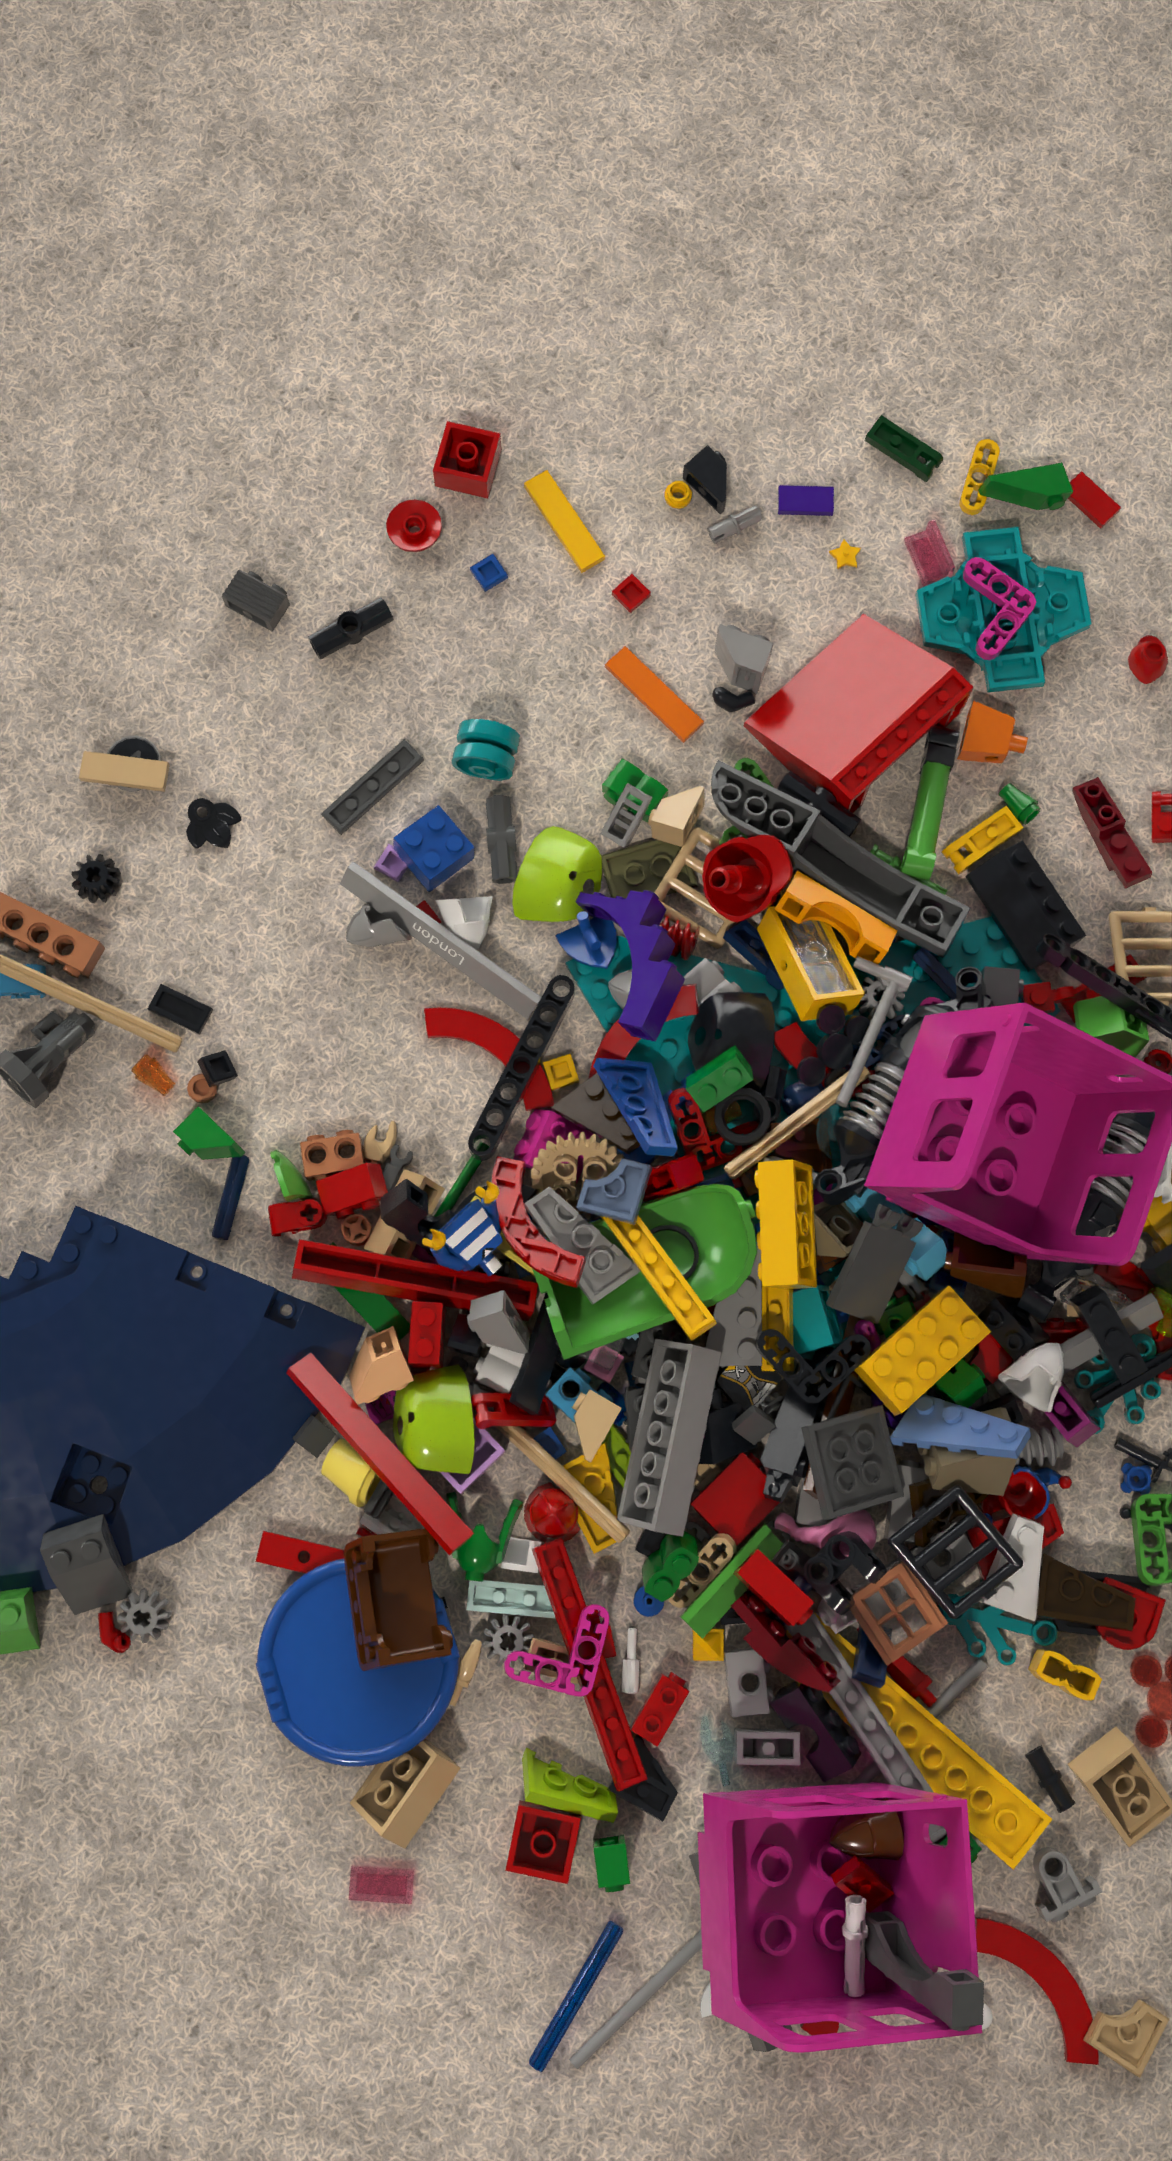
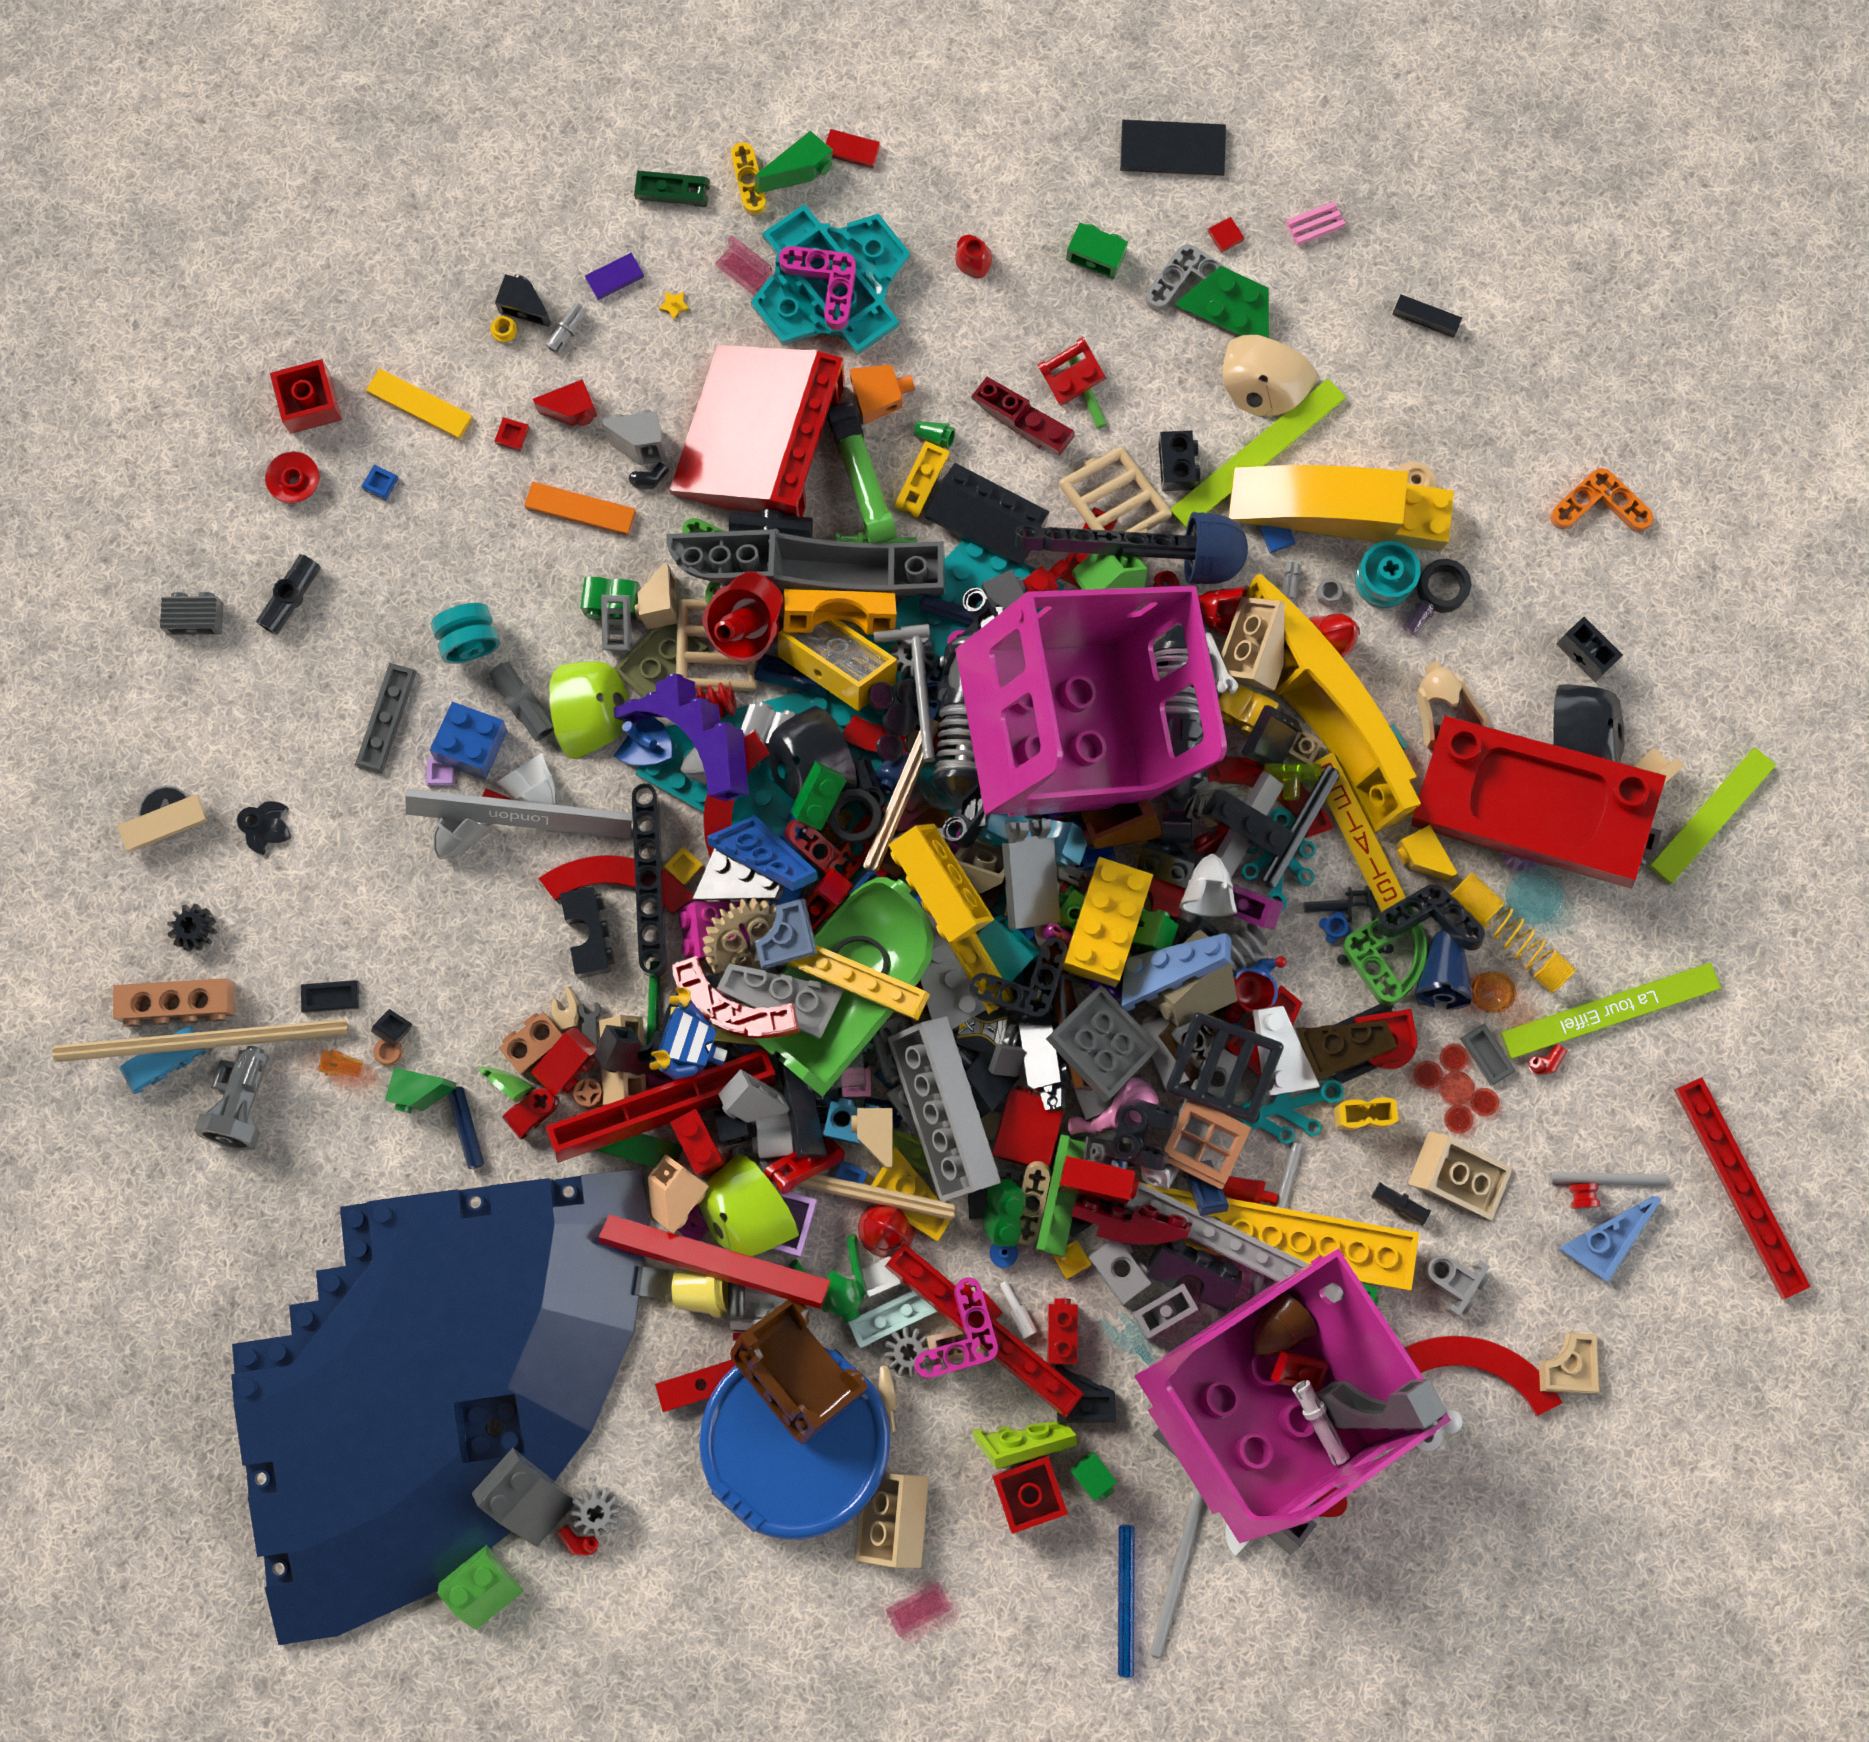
camera: 30 degrees left, 0 degrees up
none -> red slope [533,379,598,426]
none -> black arch [560,886,615,979]

